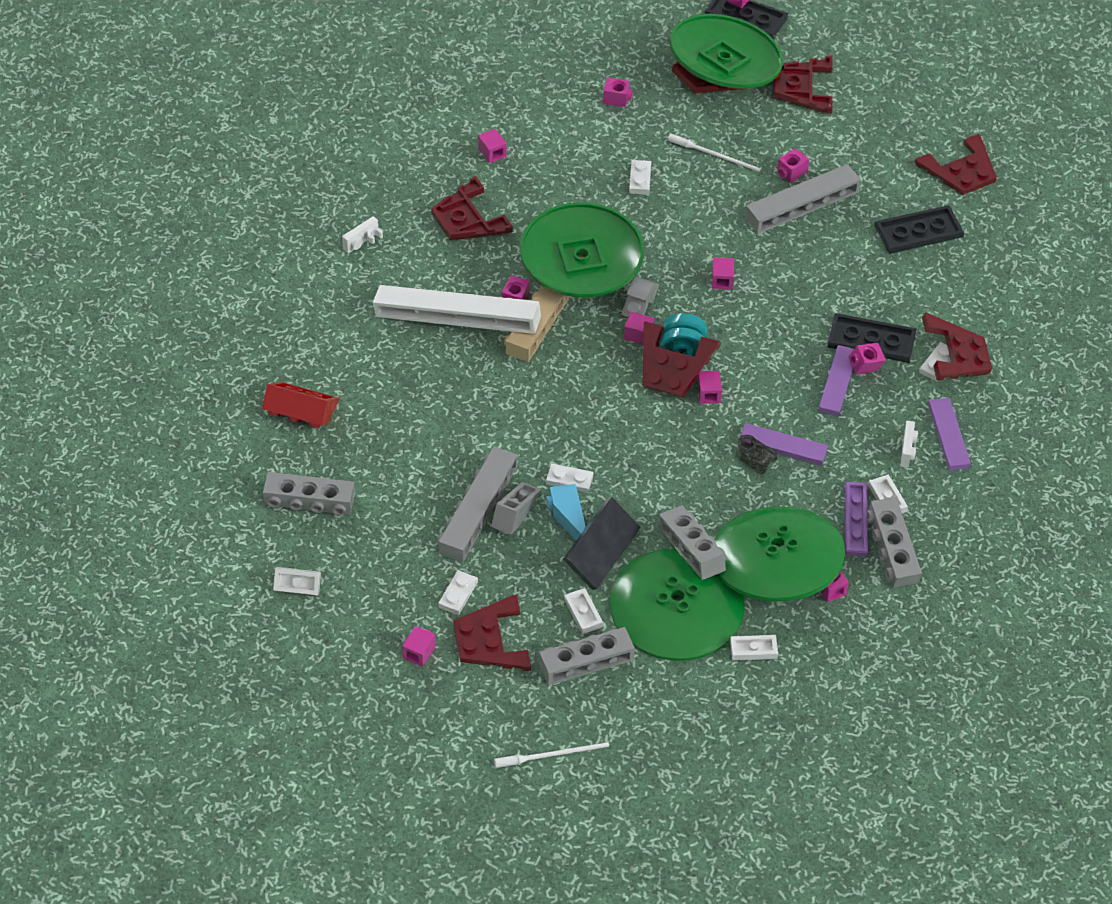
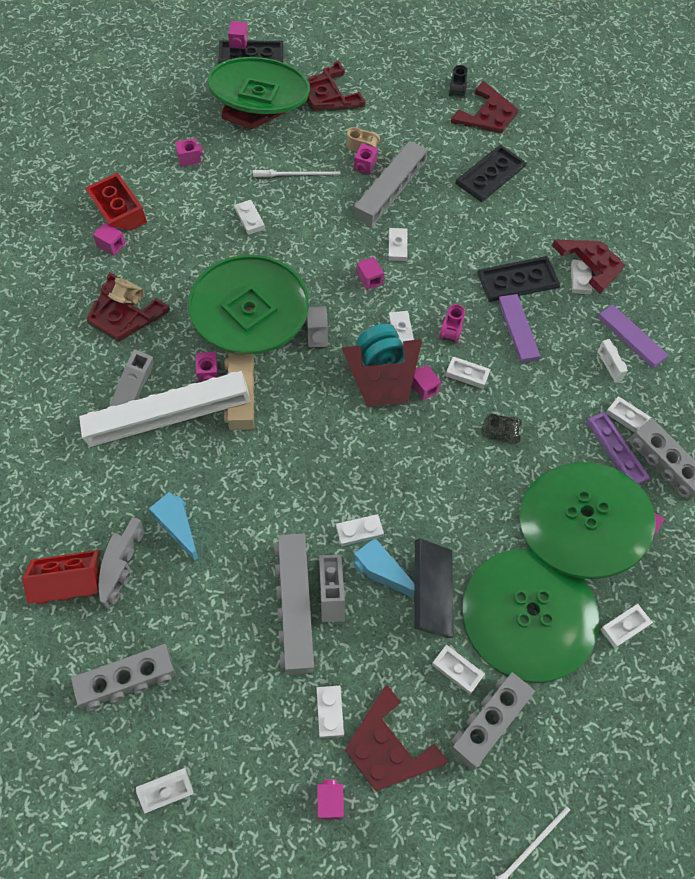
camera: 30 degrees left, 10 degrees up
white plate [342,216,383,253] -> none
dark pink brick [624,312,655,344] -> none
light grey brick [659,505,727,580] -> none
medium lavender tile [739,423,828,466] -> none
dark pink brick [848,343,886,374] -> none
none -> red slope [85,172,147,230]
none -> light grey slope [99,517,144,610]
none -> tan piece [108,278,144,304]
none -> light grey slope [109,349,153,407]
none -> medium azure slope [149,492,198,561]
none -> tan piece [346,127,380,152]
none -> white plate [388,228,407,261]
none -> white plate [389,311,414,343]
none -> dark pink piece [439,304,465,344]
none -> white plate [446,357,491,389]
none -> black piece [449,65,468,97]

